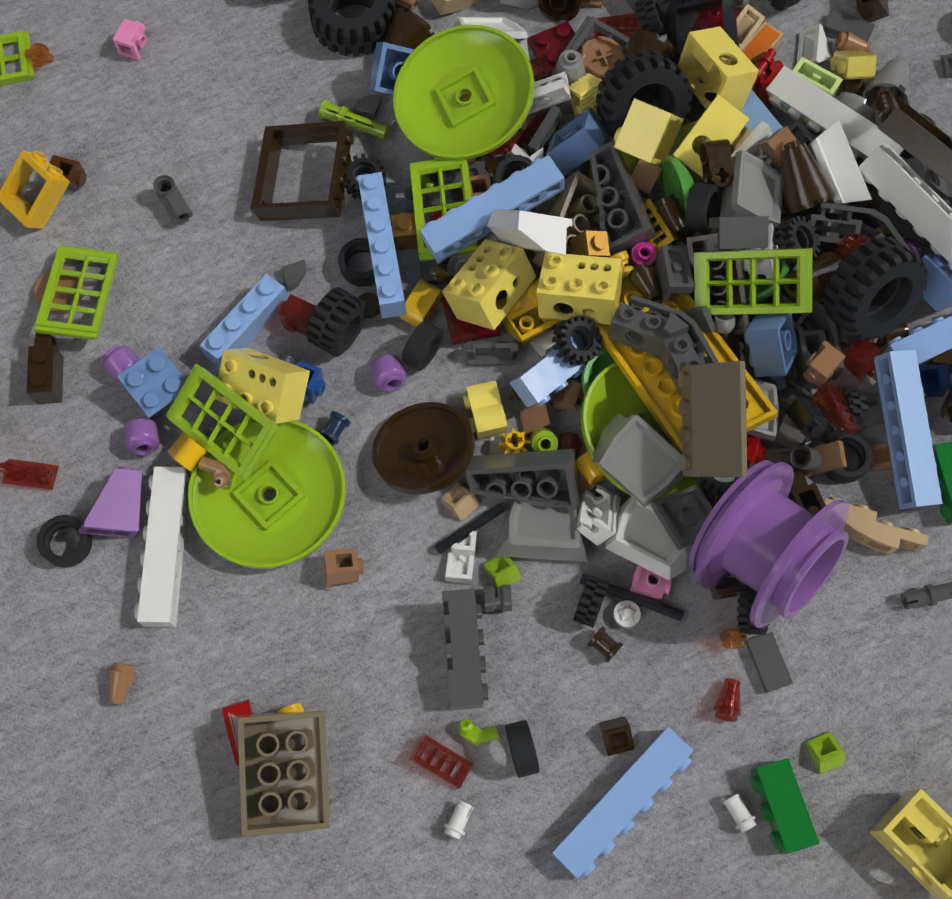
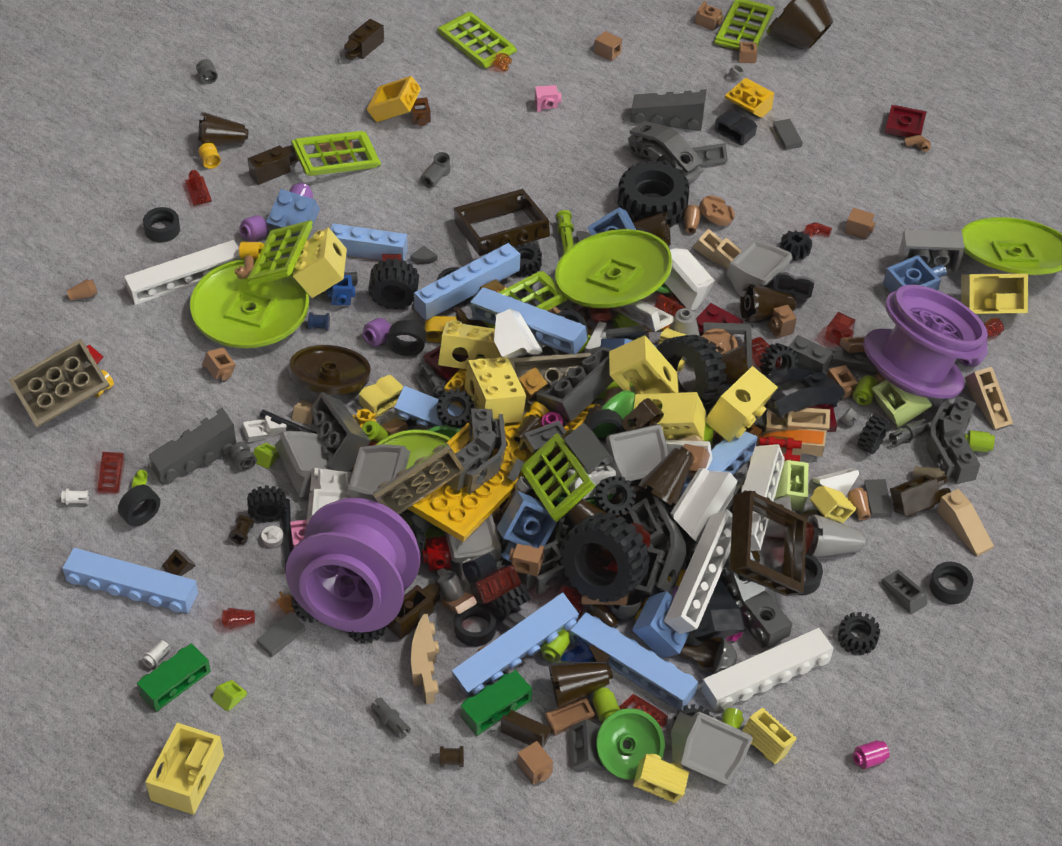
camera: 60 degrees right, 20 degrees down
medium lavender slope [79,466,142,538] -> none

